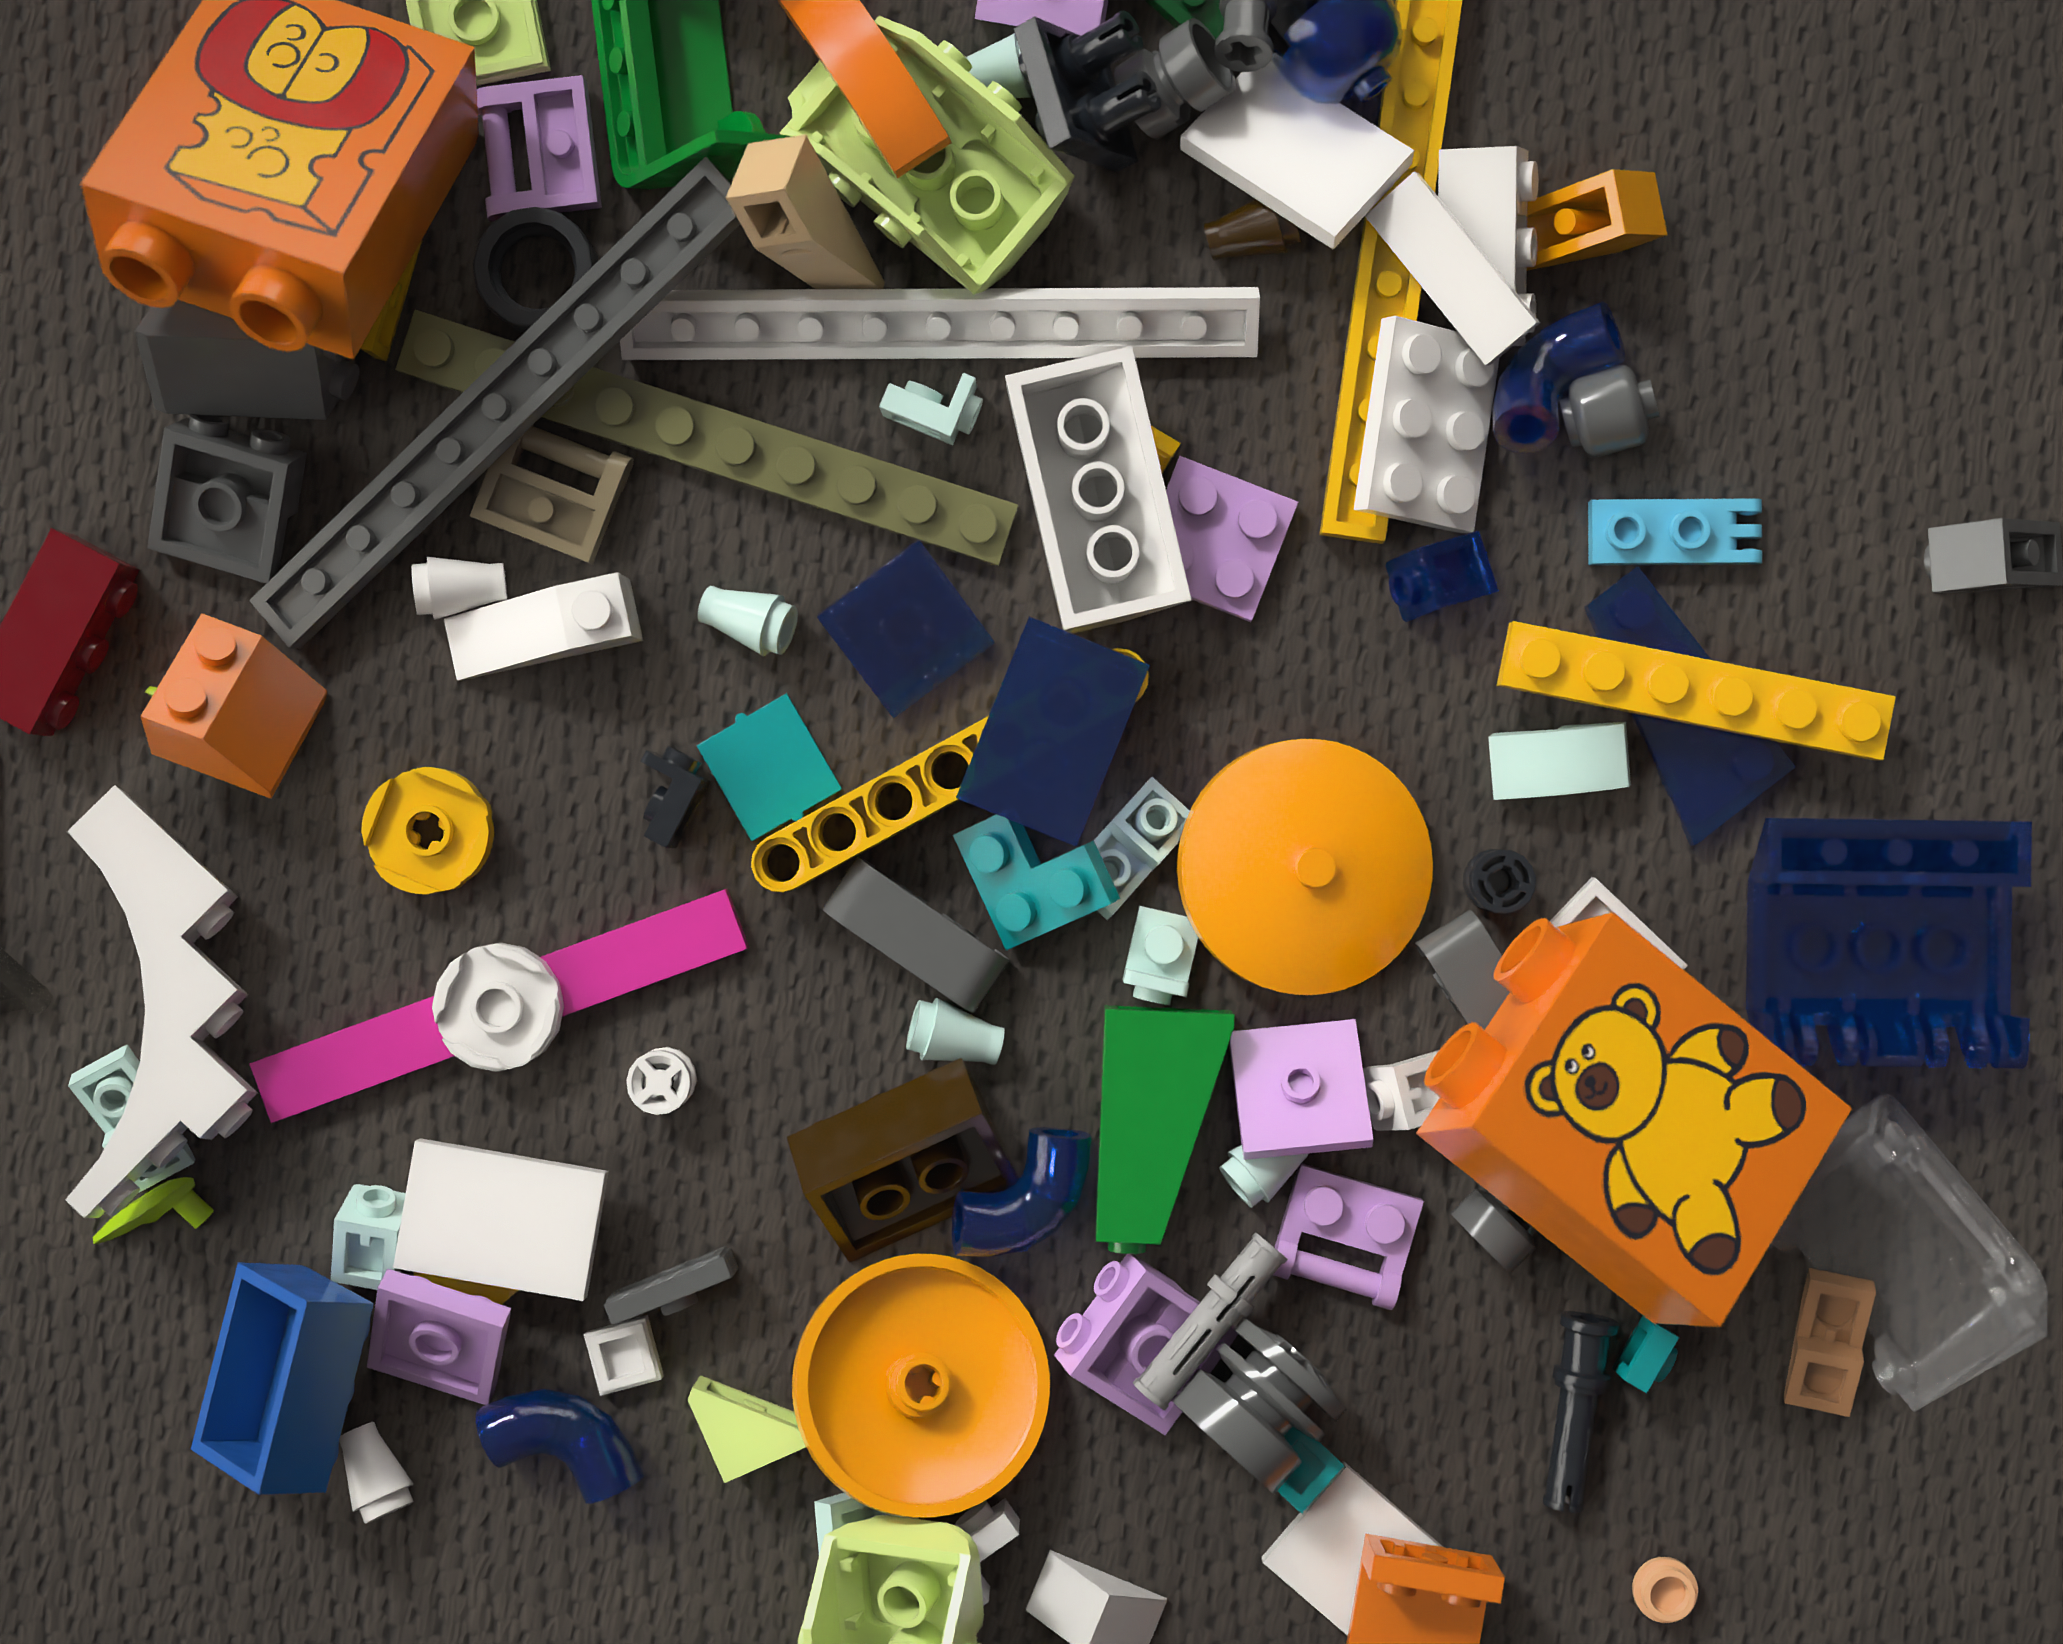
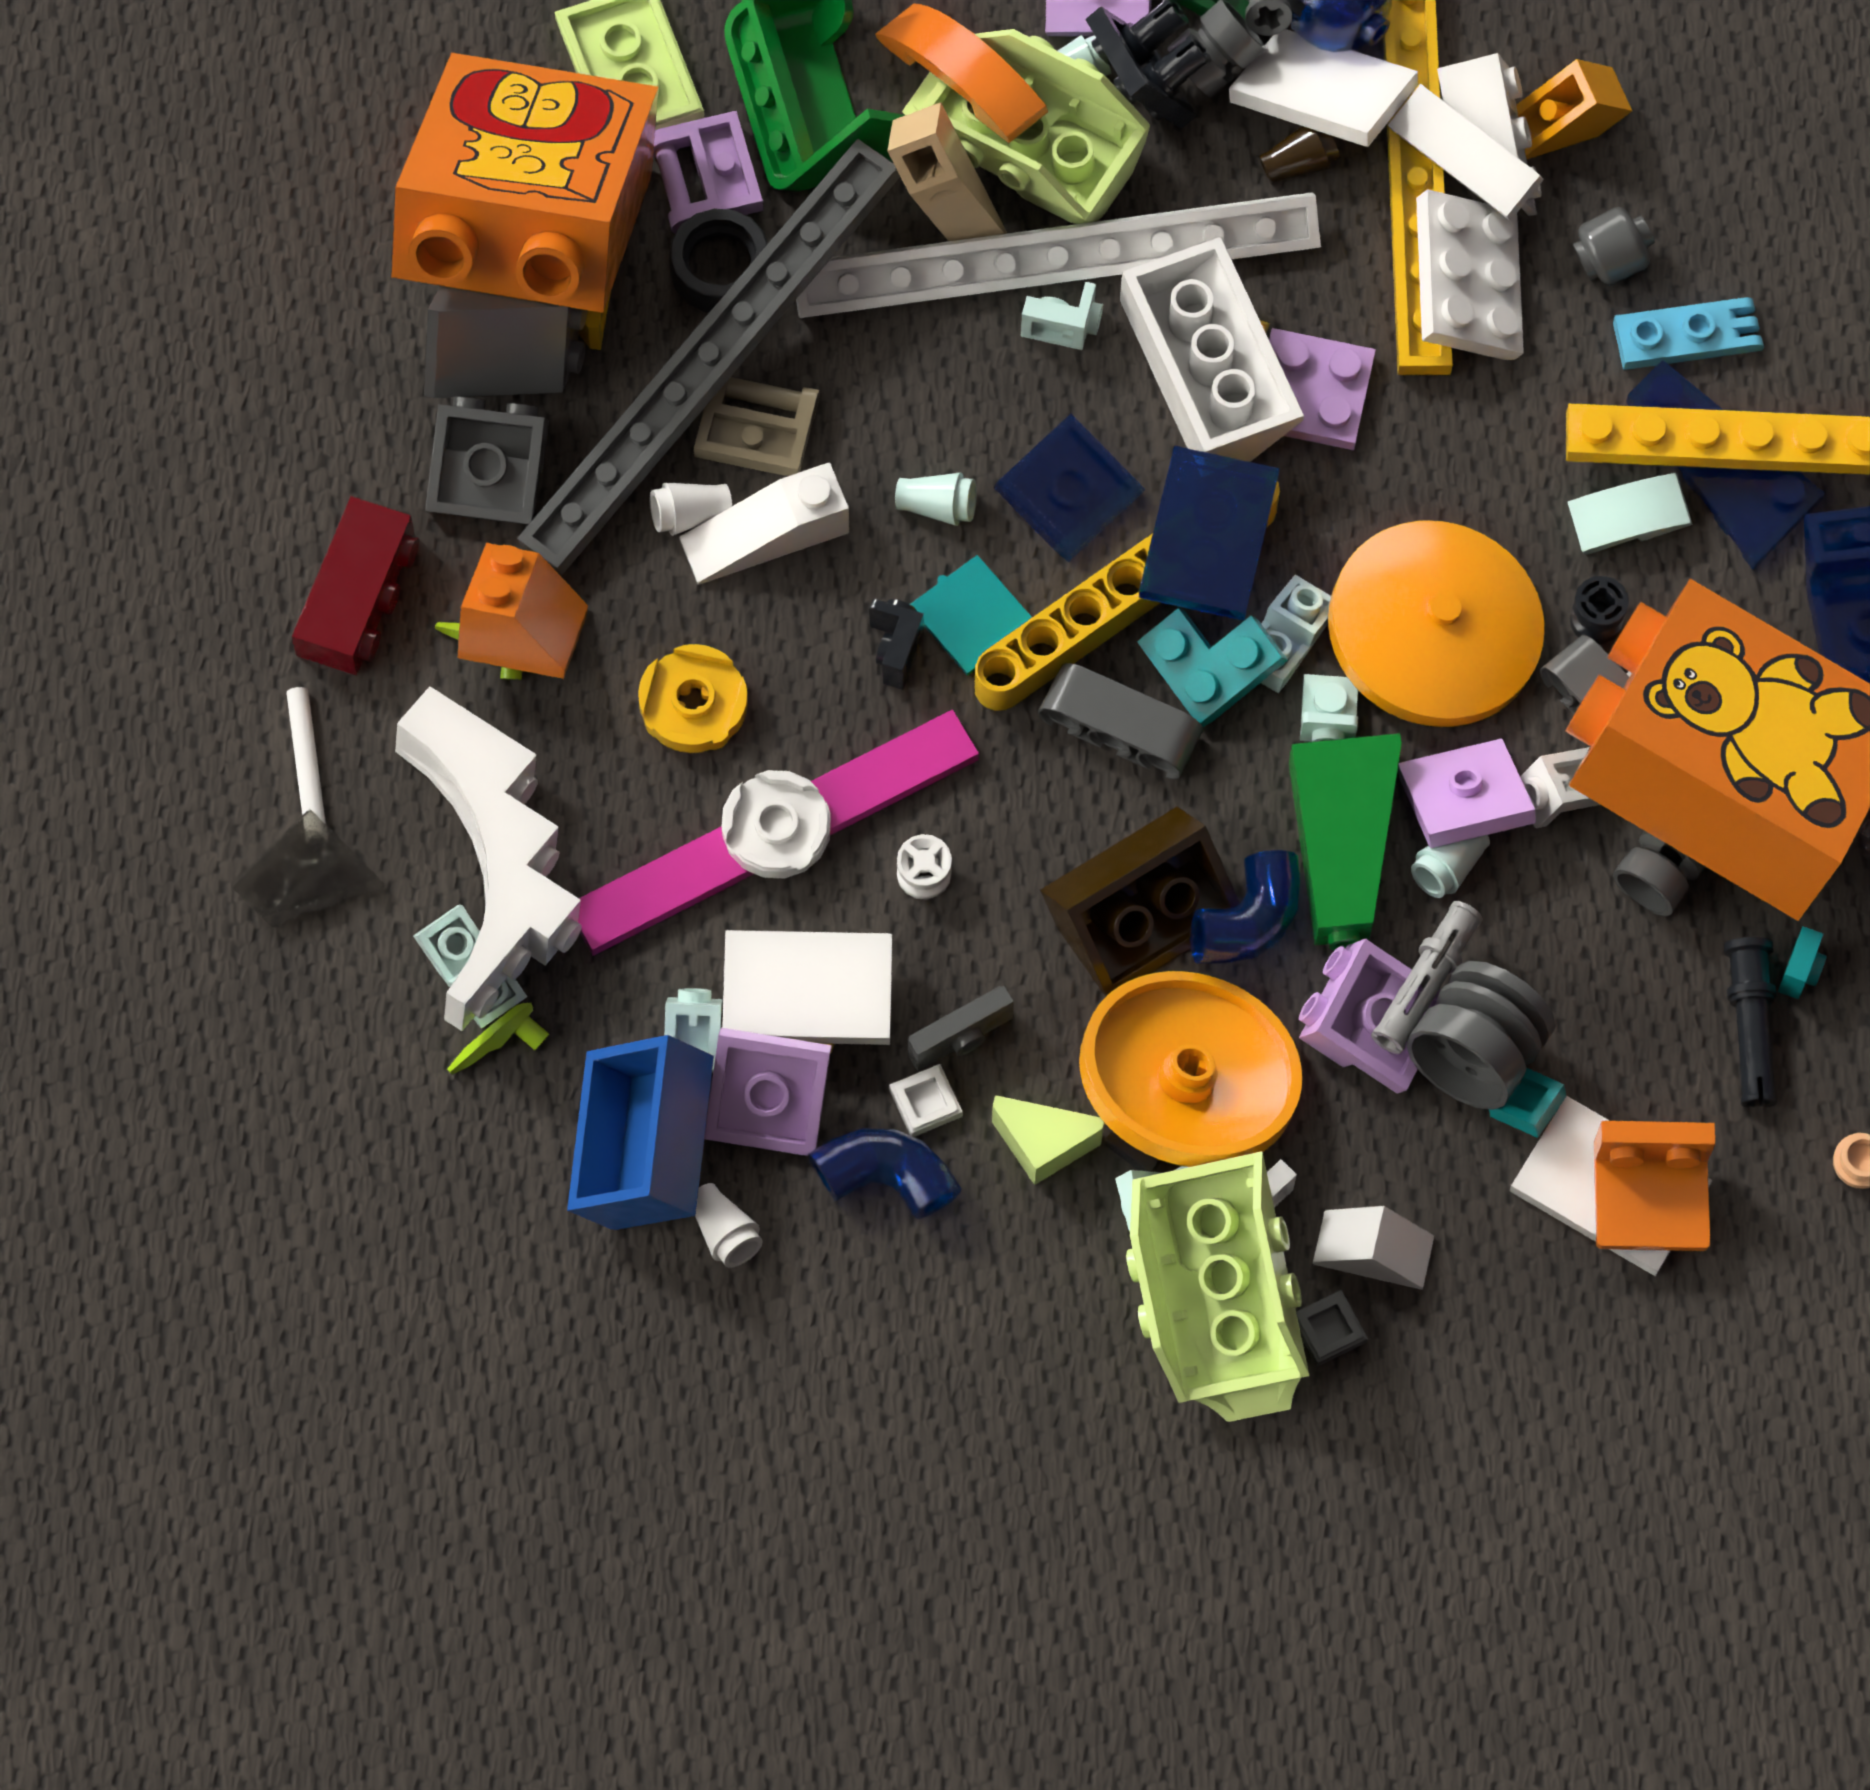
camera: 15 degrees left, 20 degrees down
olive plate [395,310,1019,567] -> none
light aqua cone [906,998,1005,1065] -> none
lavender plate [1273,1163,1424,1310] -> none
clear blue bracket [1385,531,1499,622] -> none
clear blue cylinder [1492,301,1625,454] -> none

